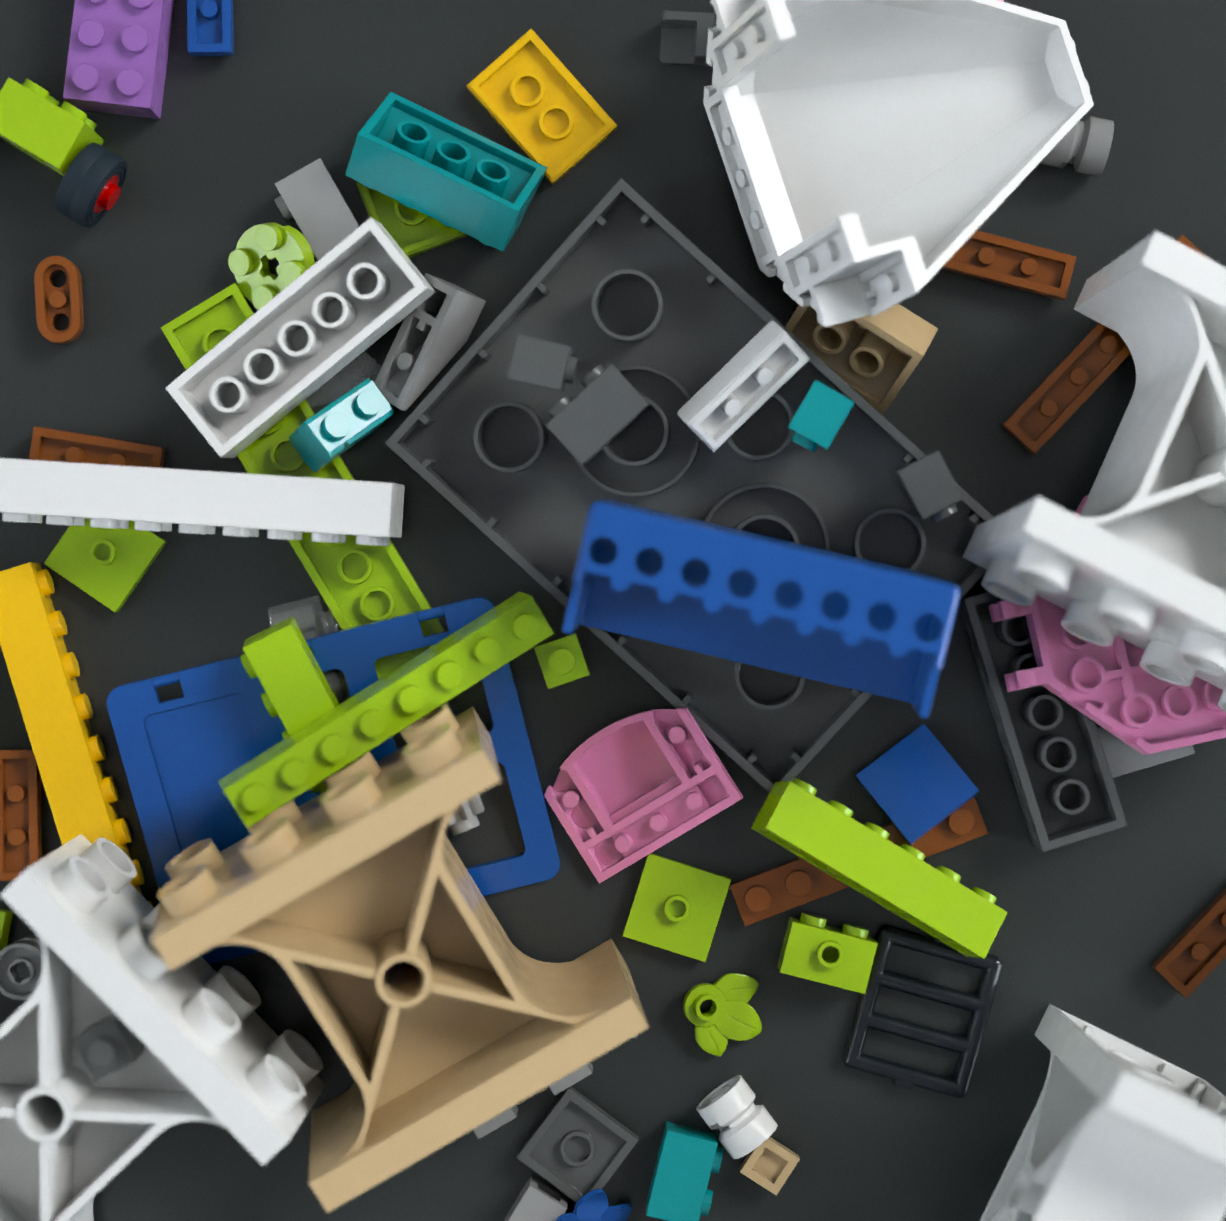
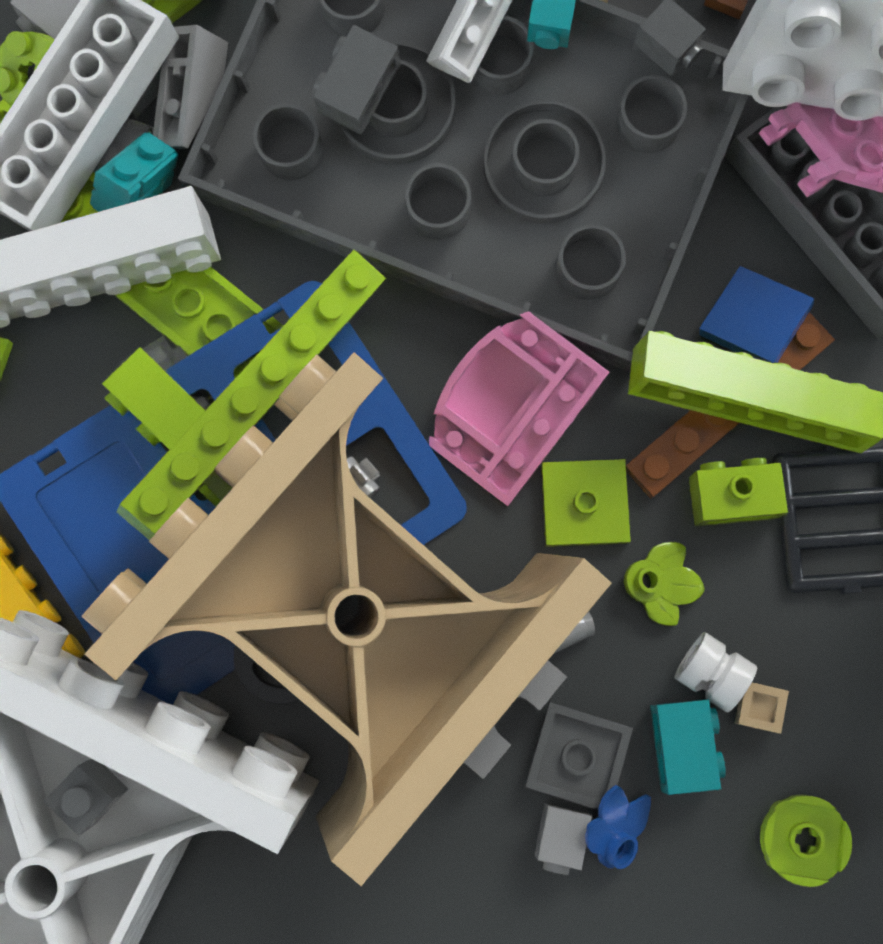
camera: 25 degrees left, 10 degrees down
dark grey brick [508,334,579,392] -> none
lime brick [534,633,590,689] -> none
blue container [562,499,960,718] -> none

